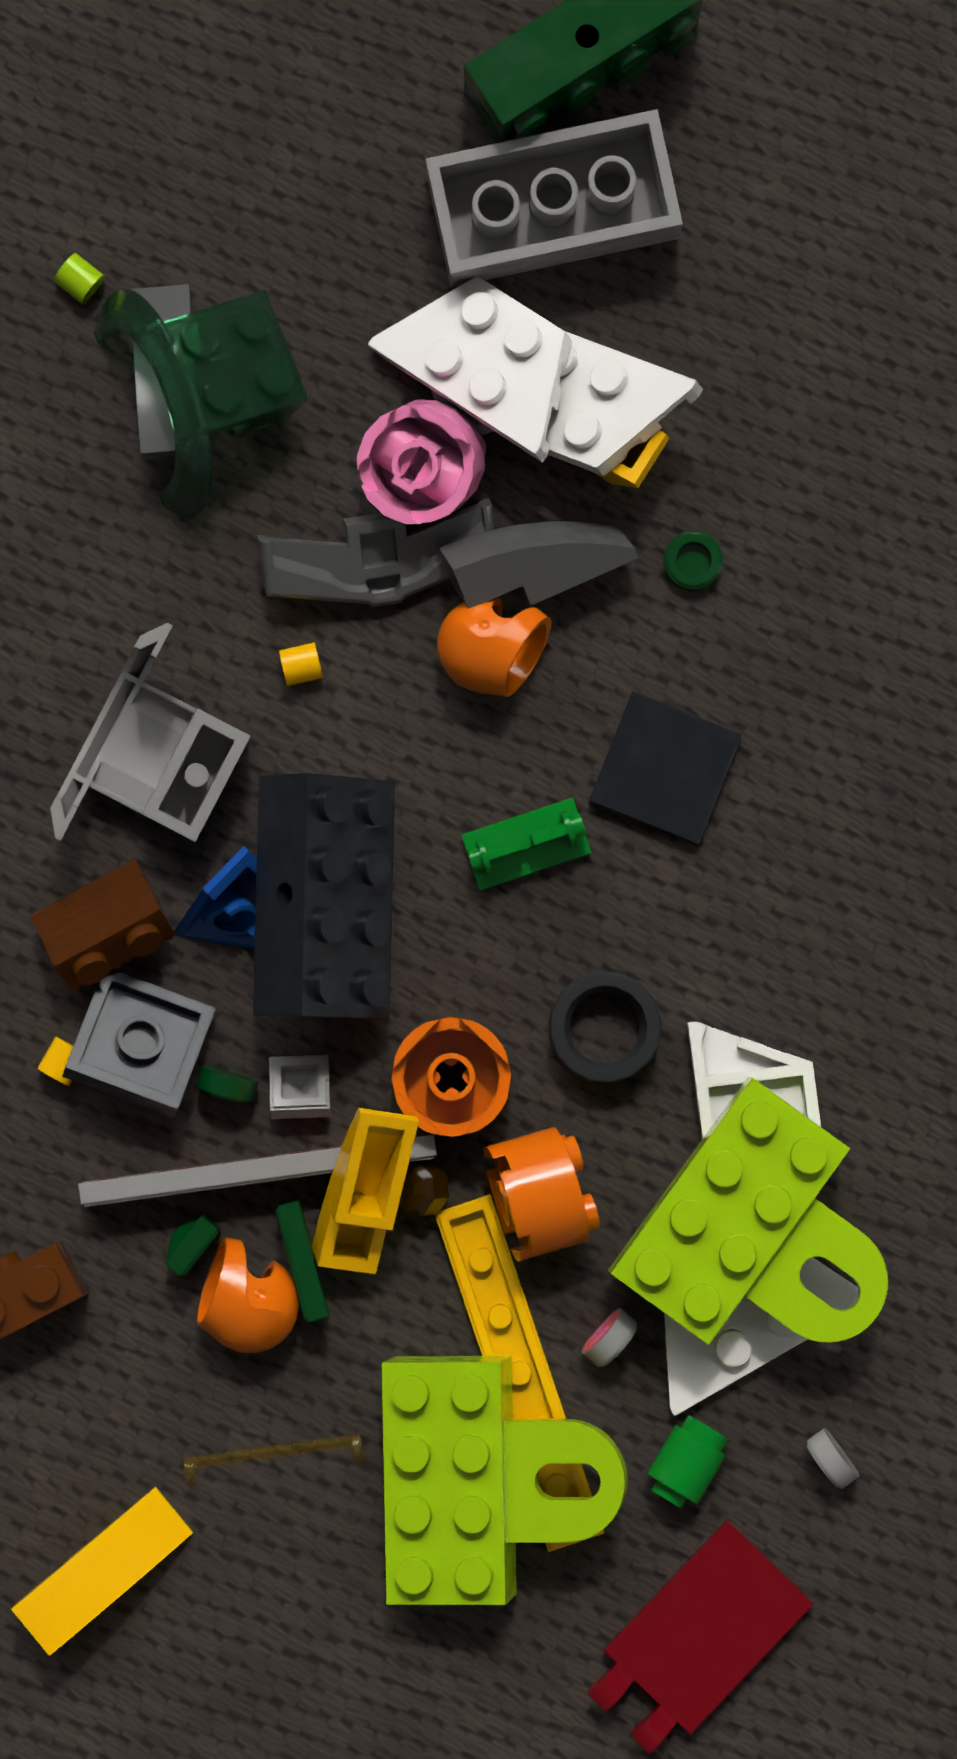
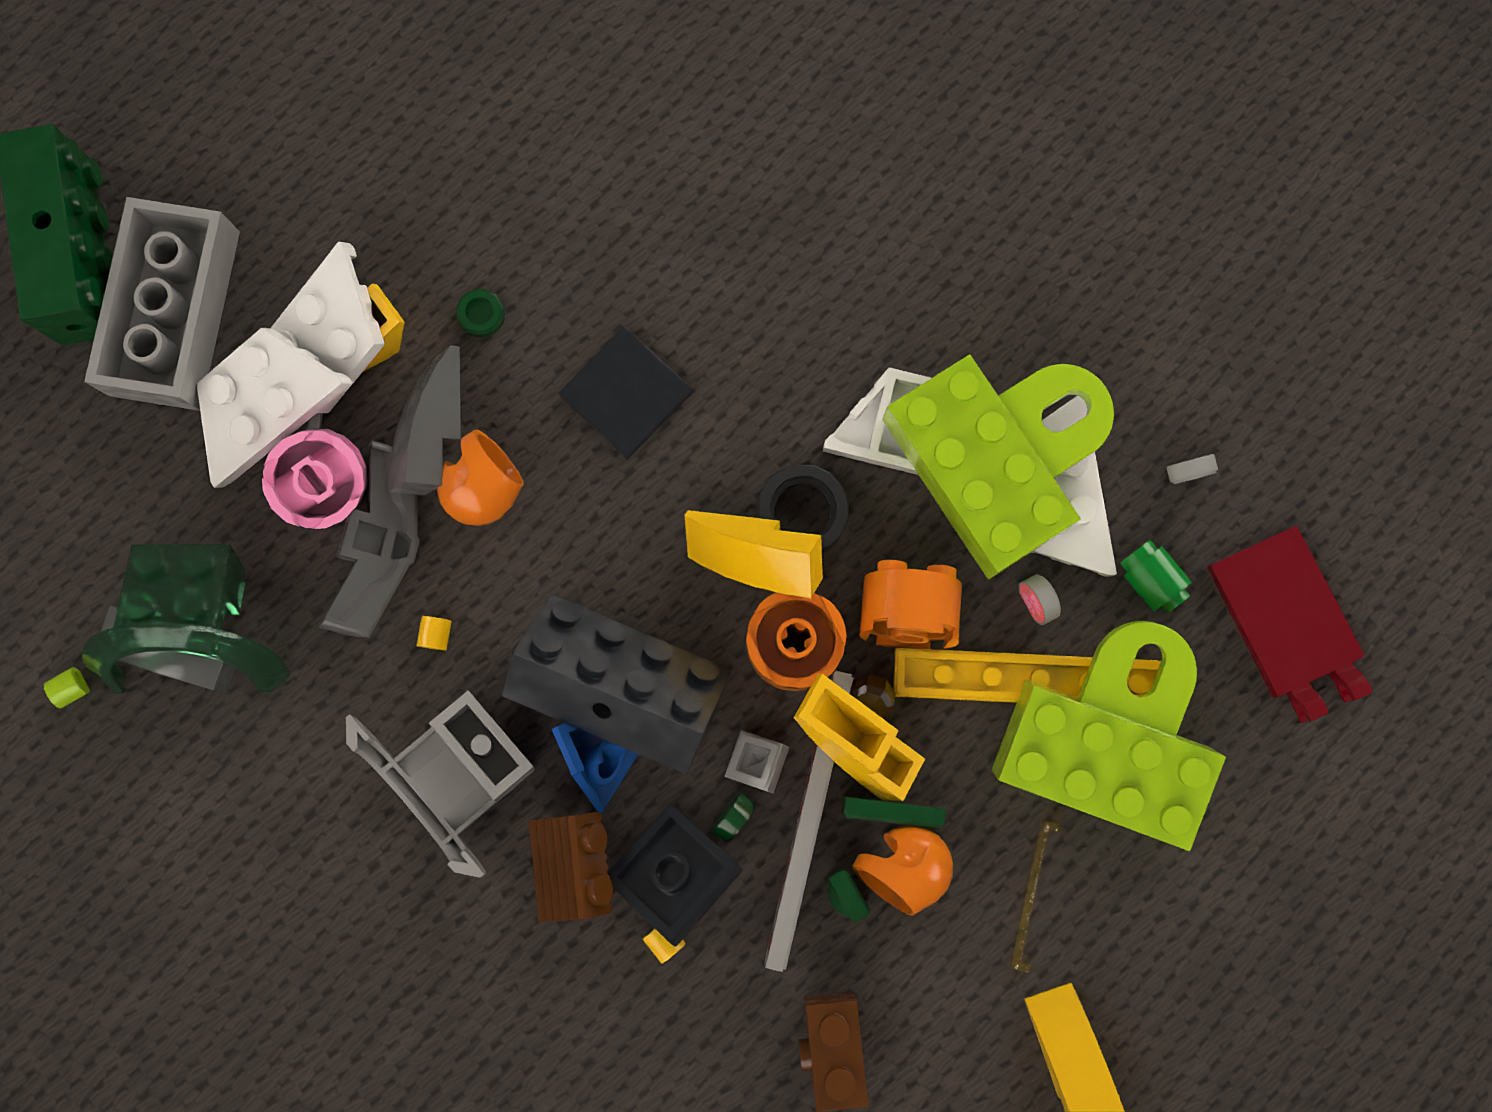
camera: 65 degrees left, 5 degrees down
green hinge [461,797,591,891] -> none
none -> yellow slope [685,510,823,598]

